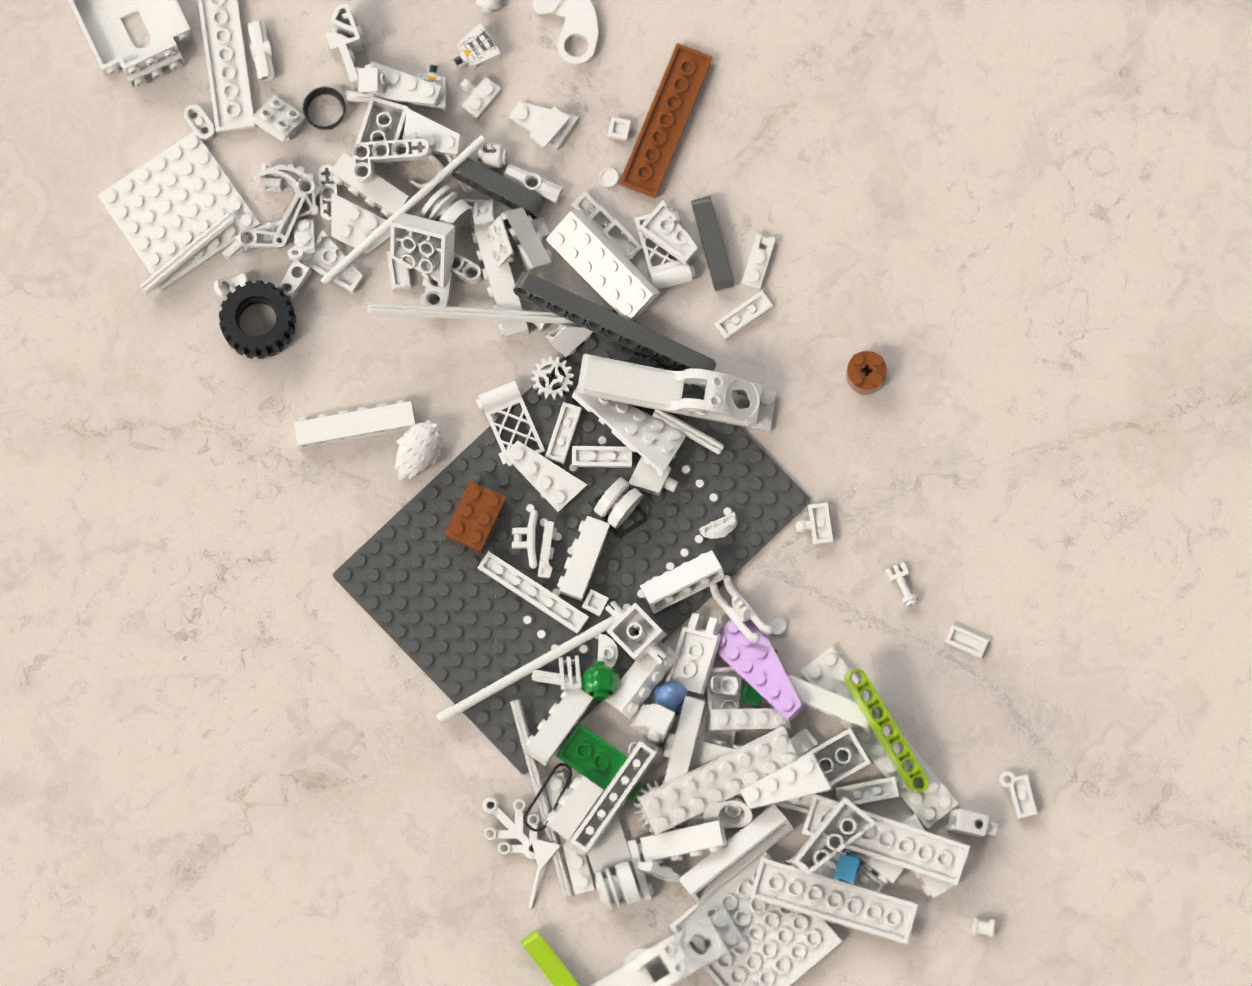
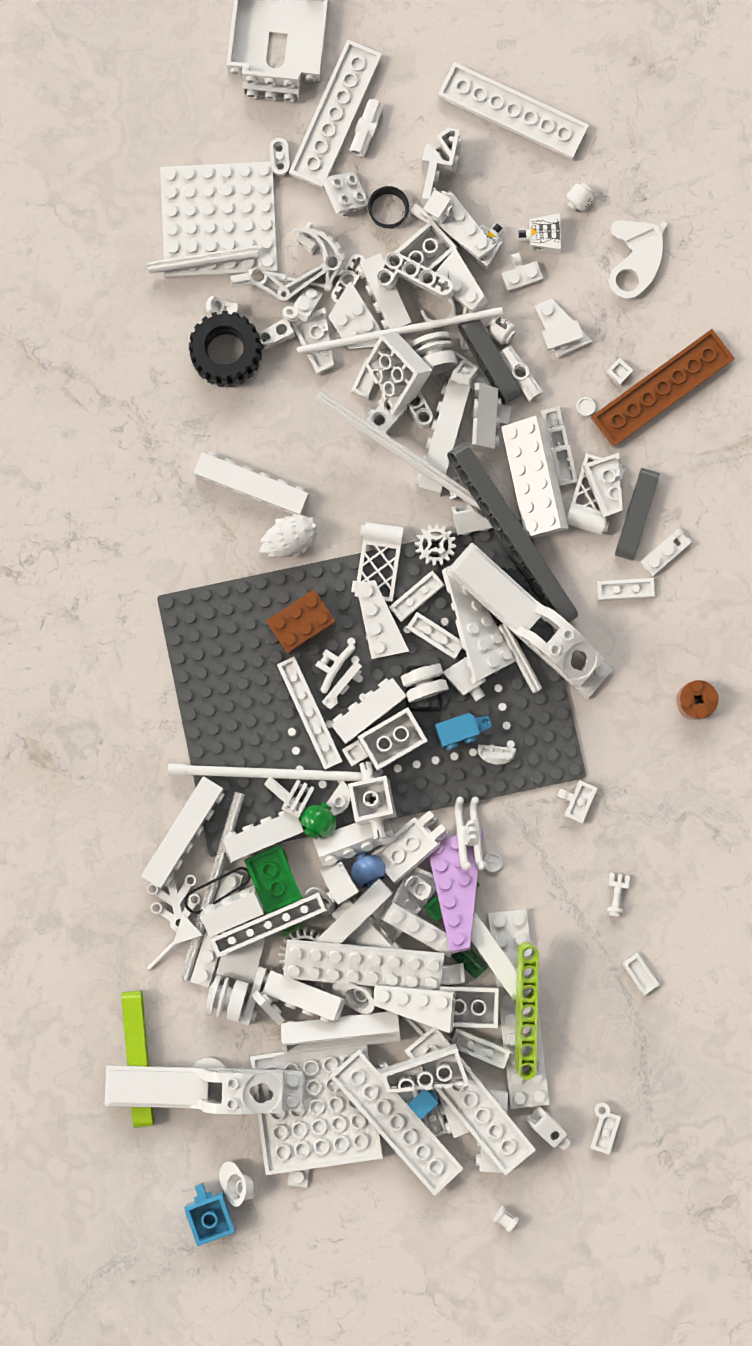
camera: 30 degrees right, 5 degrees up
white hinge [486,216,514,267] -> none
white brick [640,550,725,614] -> none
none -> white brick [141,776,225,889]
none -> white brick [358,708,427,771]
none -> dark azure hinge [434,713,492,751]
none -> clear green plate [451,948,489,979]

